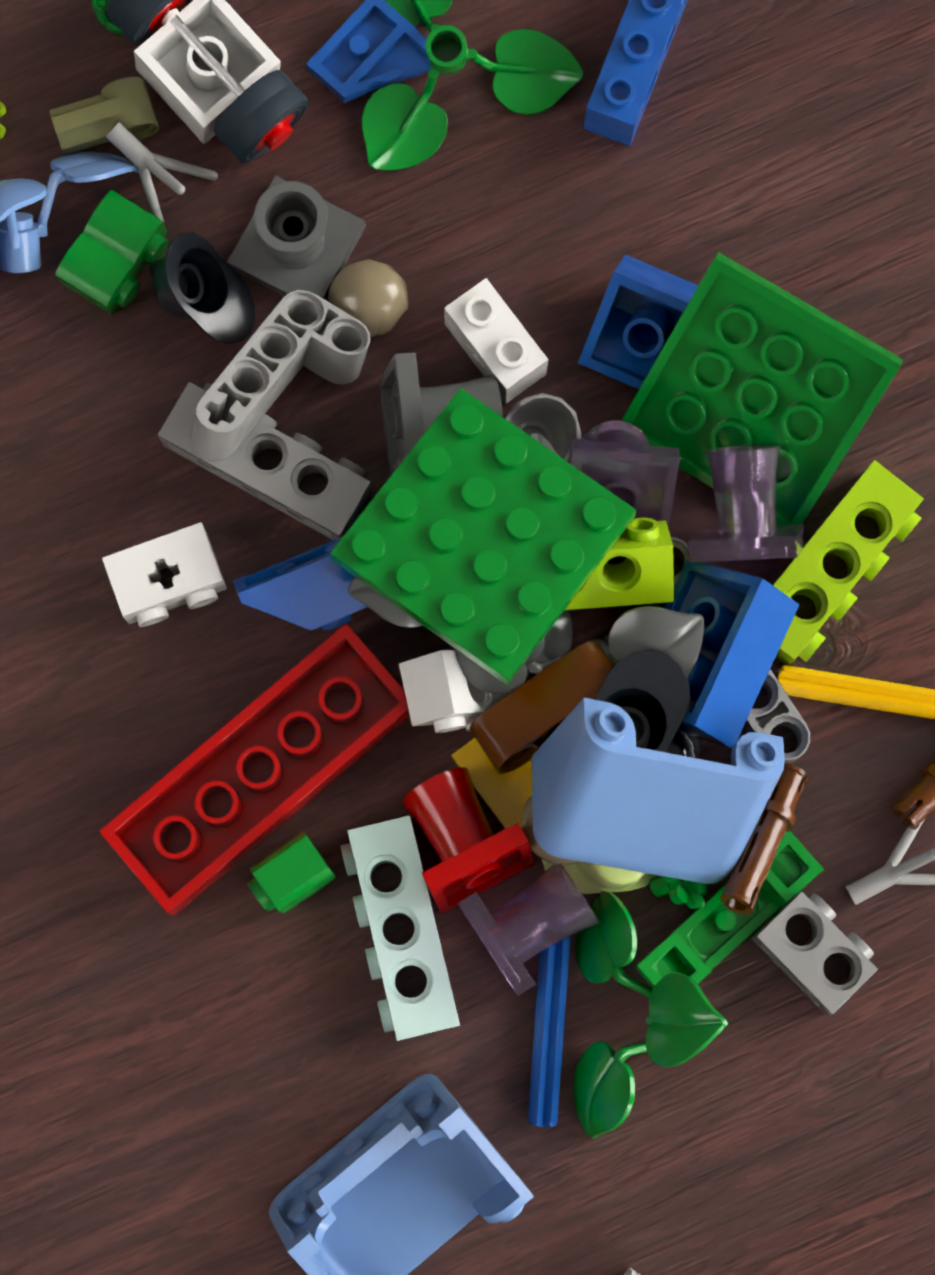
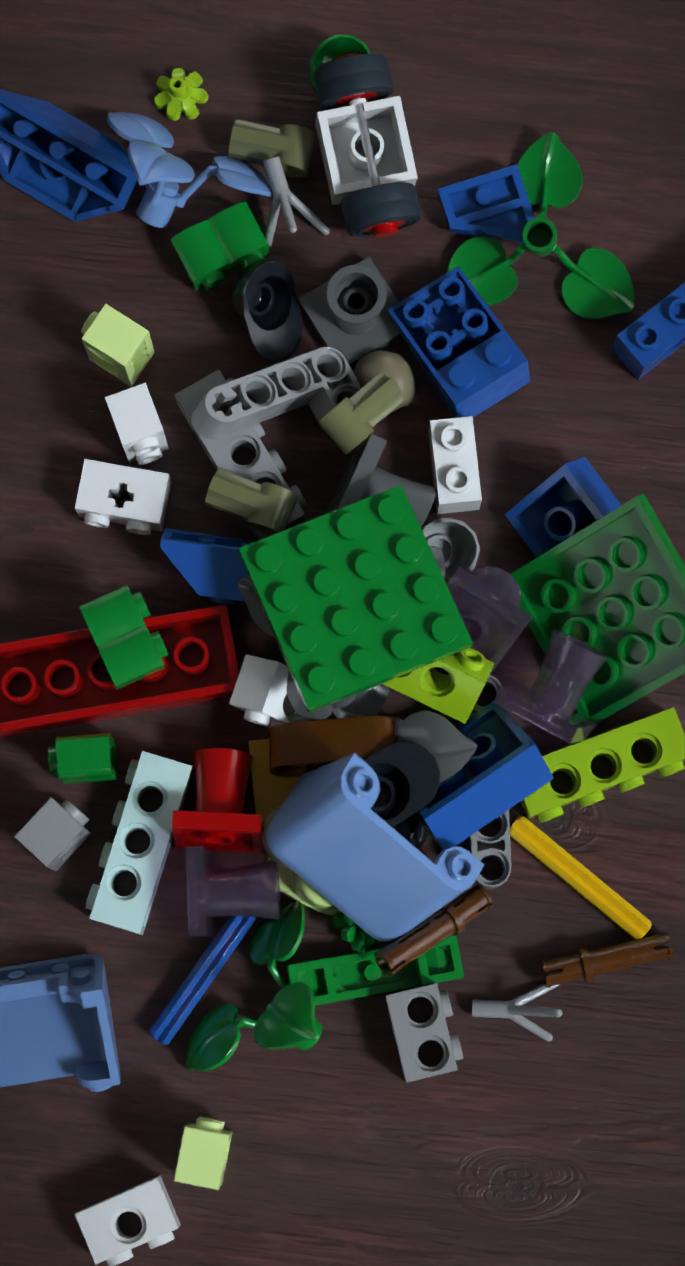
camera: 30 degrees right, 0 degrees up
none -> light grey brick [15,798,92,871]
none -> green brick [79,585,169,690]
none -> yellowish green brick [81,303,155,387]
none -> white brick [105,383,169,465]
none -> yellowish green brick [174,1117,233,1190]
none -> olive piece [204,468,298,535]
none -> olive piece [317,372,403,455]
none -> blue slope [388,266,530,418]

